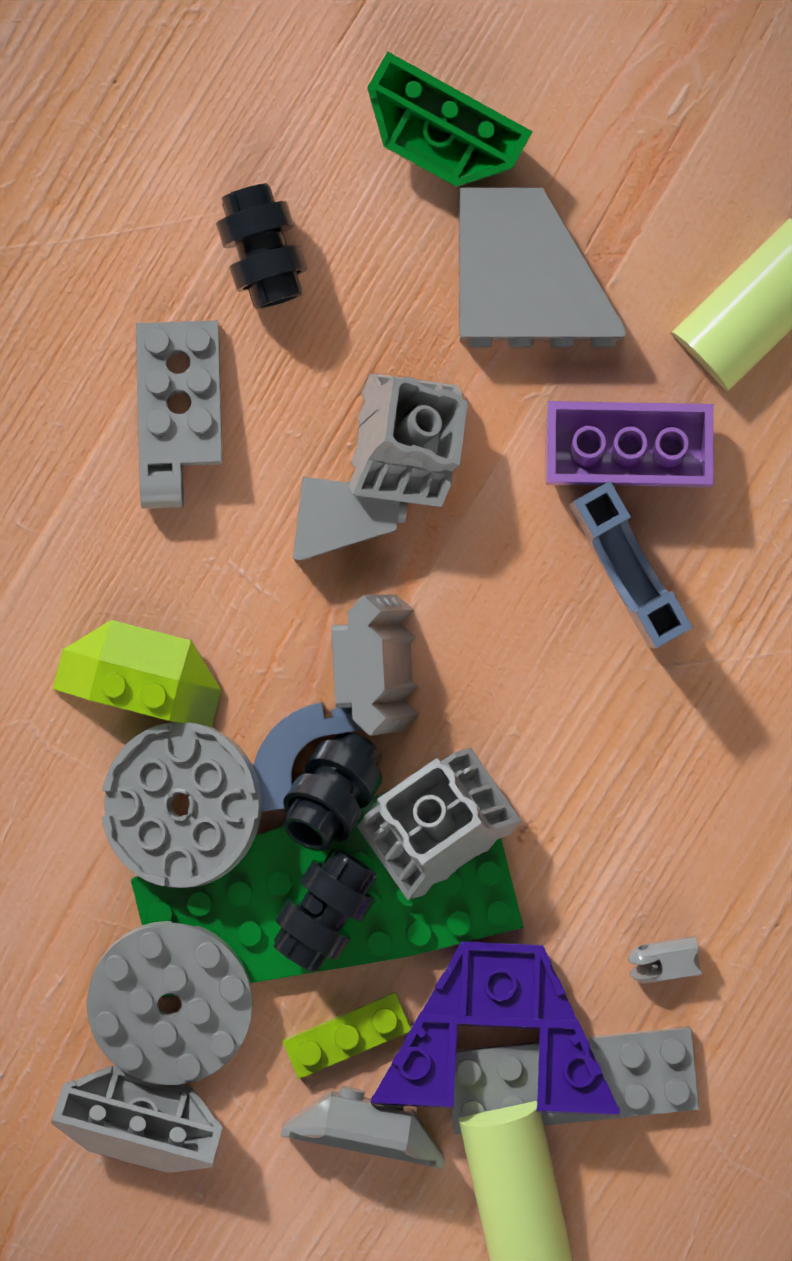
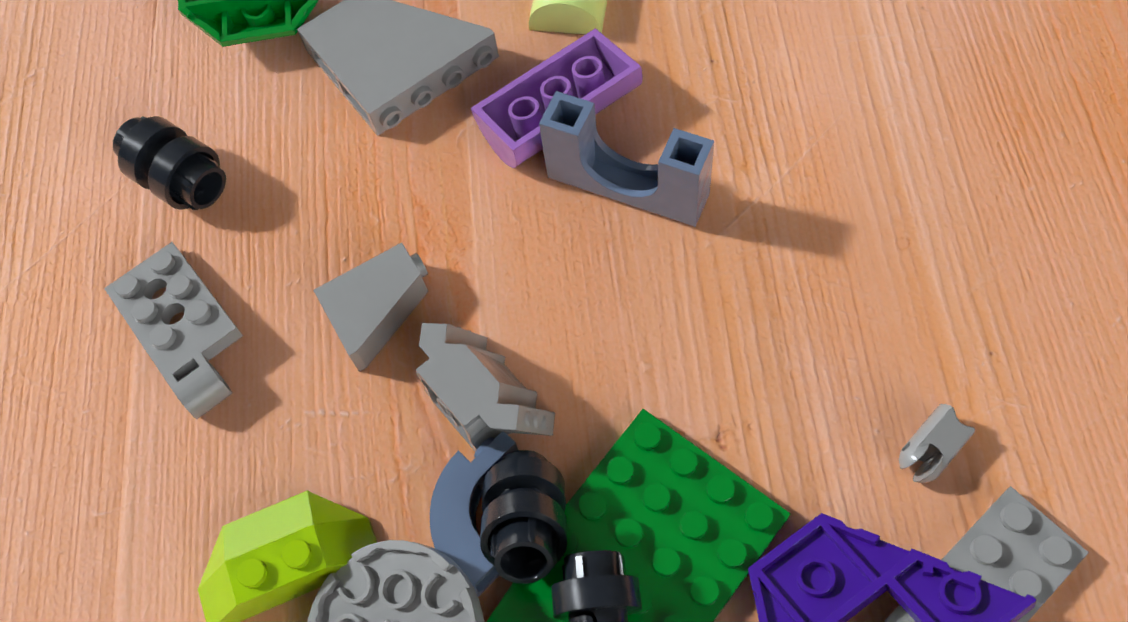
camera: 30 degrees left, 25 degrees down
light grey slope [348,373,468,507] -> none
light grey slope [357,748,522,900] -> none

